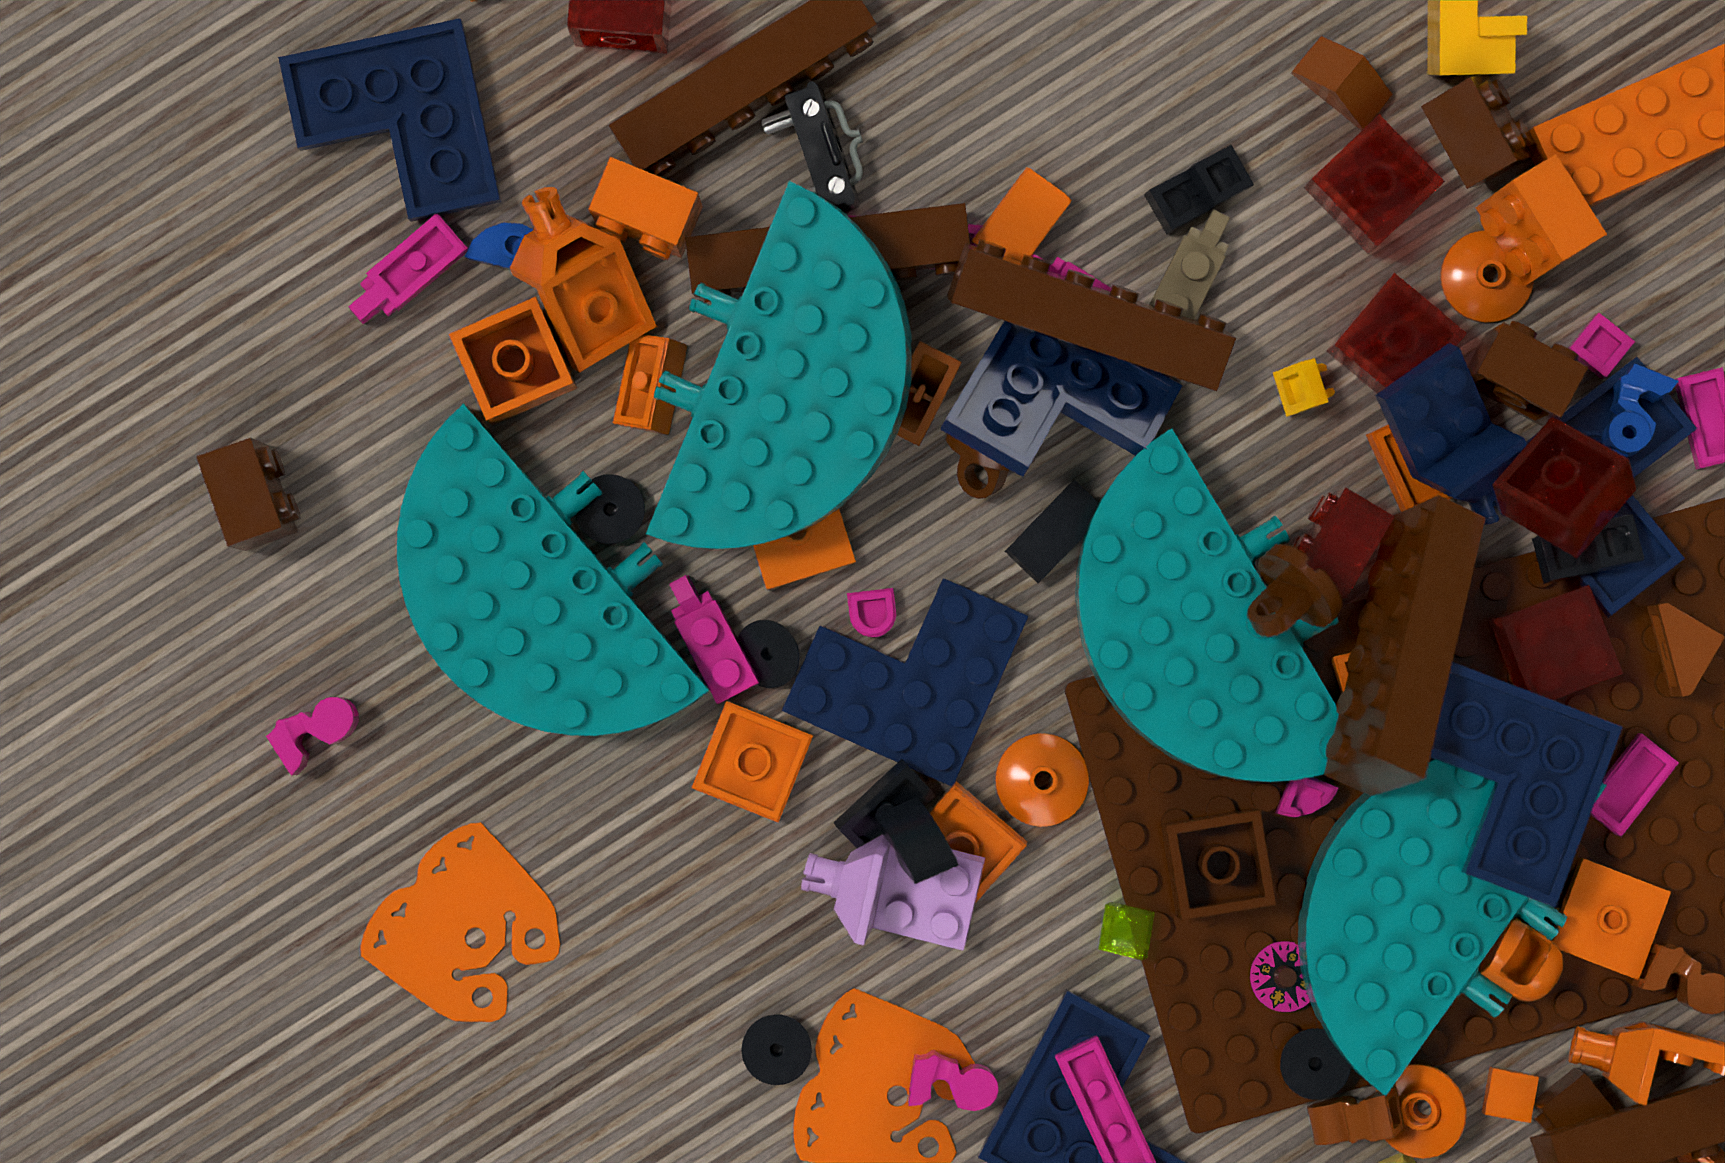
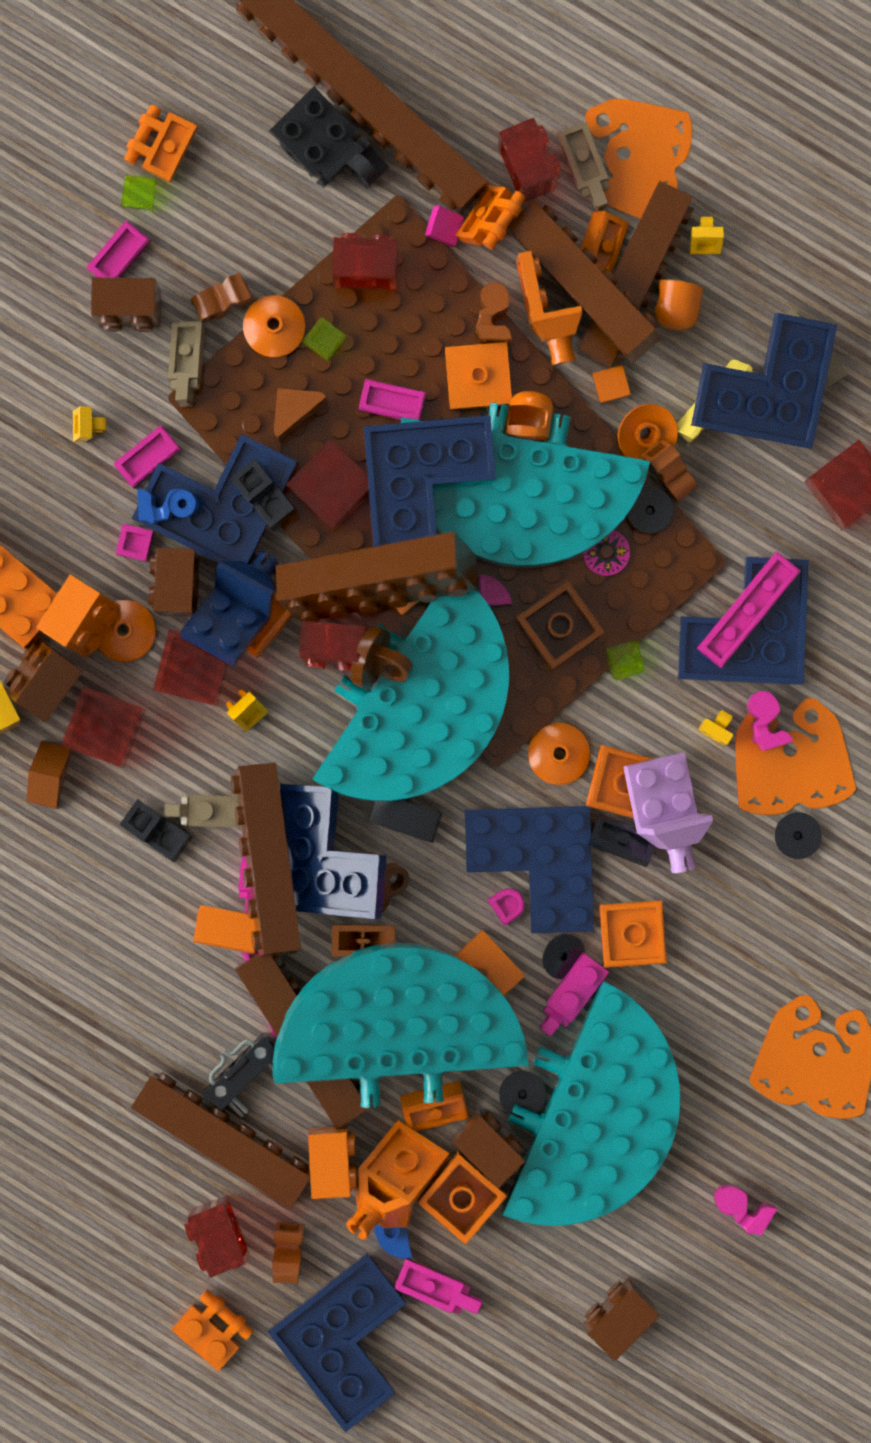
camera: 110 degrees left, 0 degrees up
black slope [875,797,958,884] -> none
clear red brick [1492,416,1637,558] -> none
none -> dark orange leg [272,1222,305,1285]
none -> reddish brown brick [452,1109,525,1188]
none -> yellow tile [698,710,734,746]

